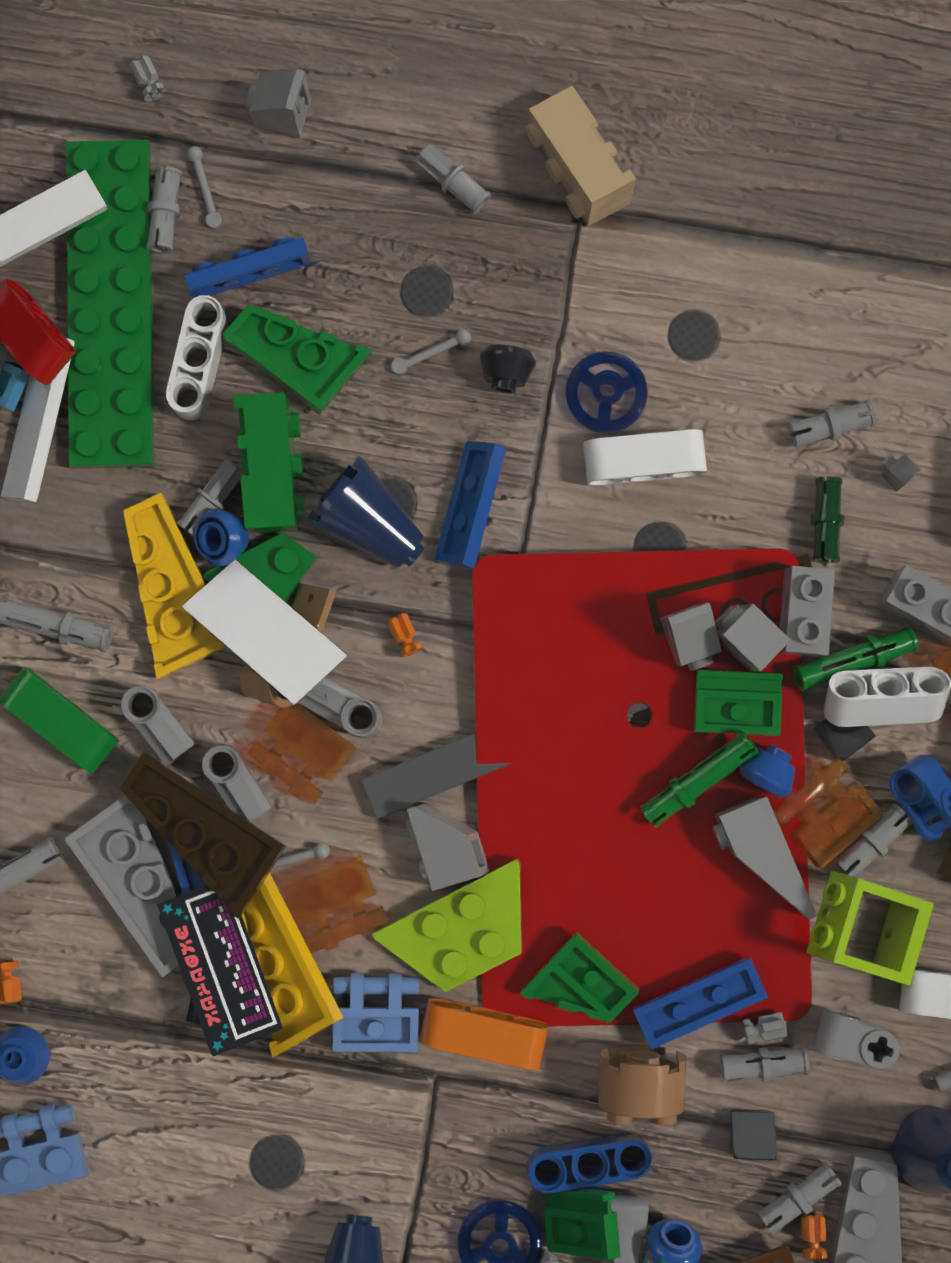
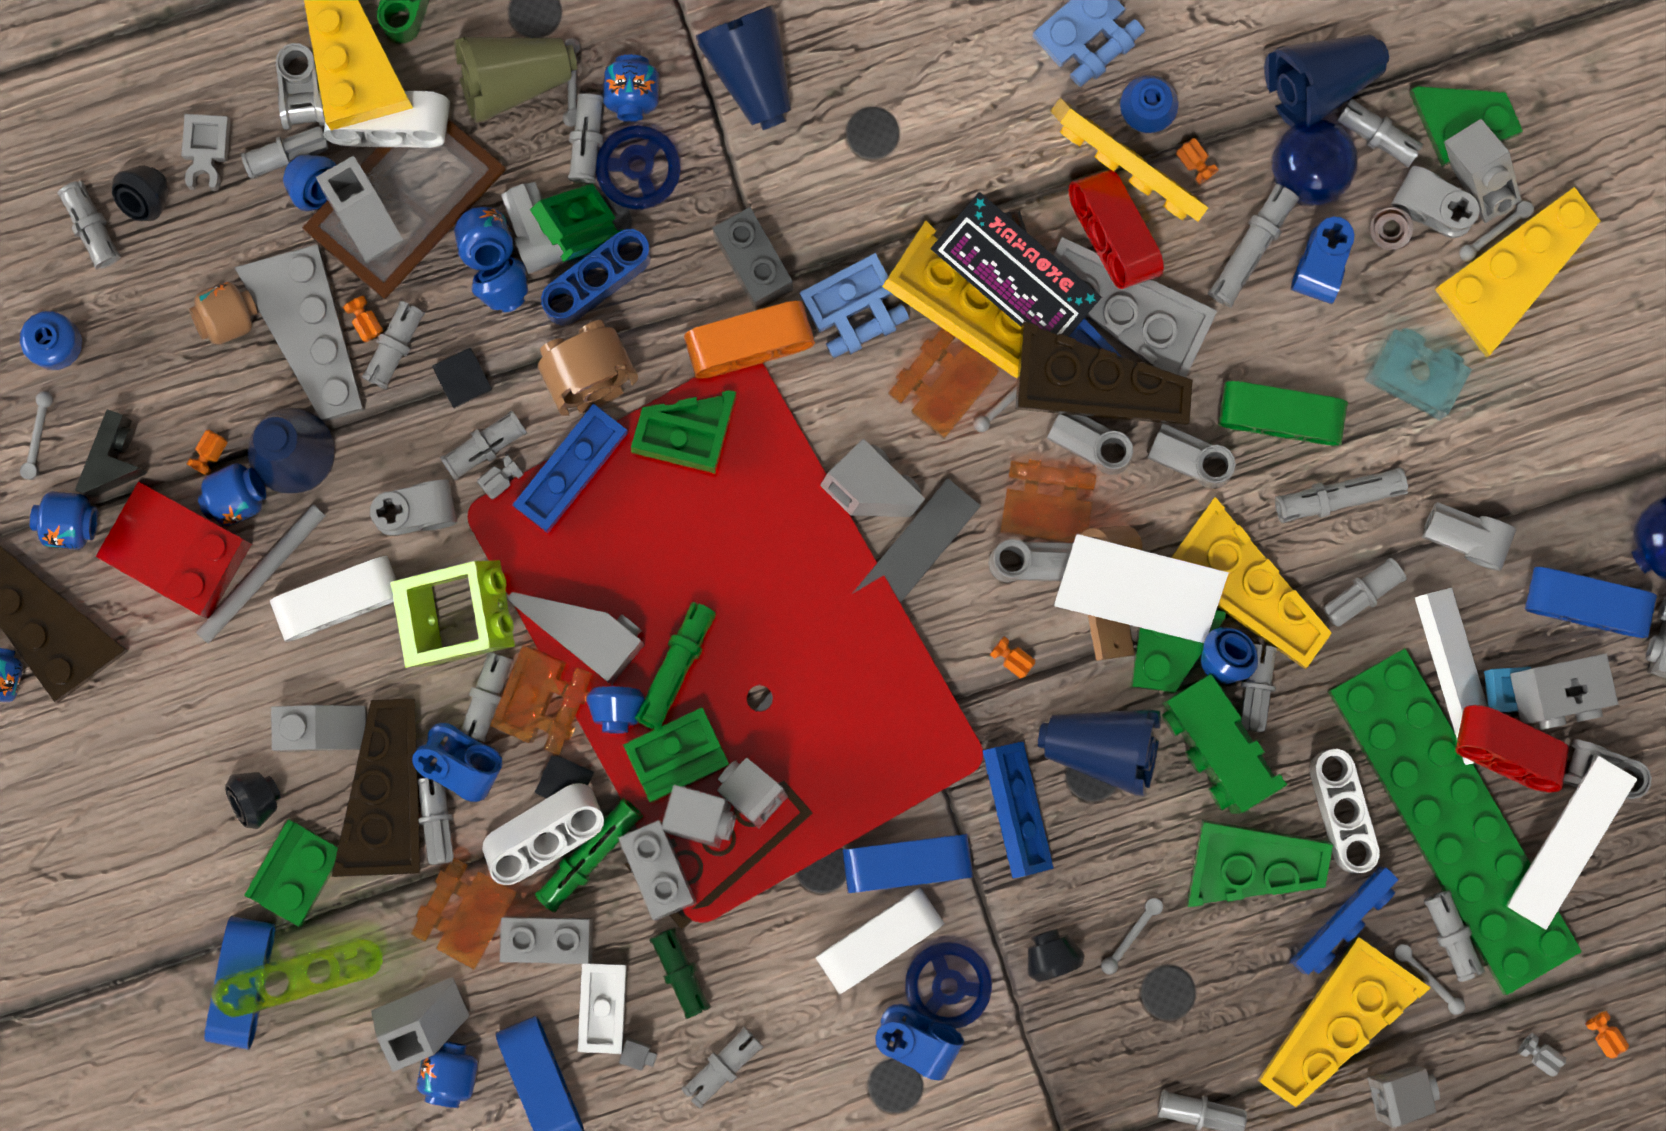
camera: 150 degrees right, 0 degrees up
lime wing [372,858,522,992] -> none
none -> blue cone [471,257,528,313]
none -> white plate [578,963,627,1054]
none -> dark grey brick [712,207,793,310]
none -> blue beam [842,834,973,893]
none -> blue piece [875,1004,964,1081]
none -> yellow wing [1051,97,1208,222]
none -> red beam [1068,170,1164,289]
none -> yellow wing [1257,937,1431,1107]
none -> light grey axle [1324,558,1407,626]
none -> orange piece [1585,1011,1629,1059]

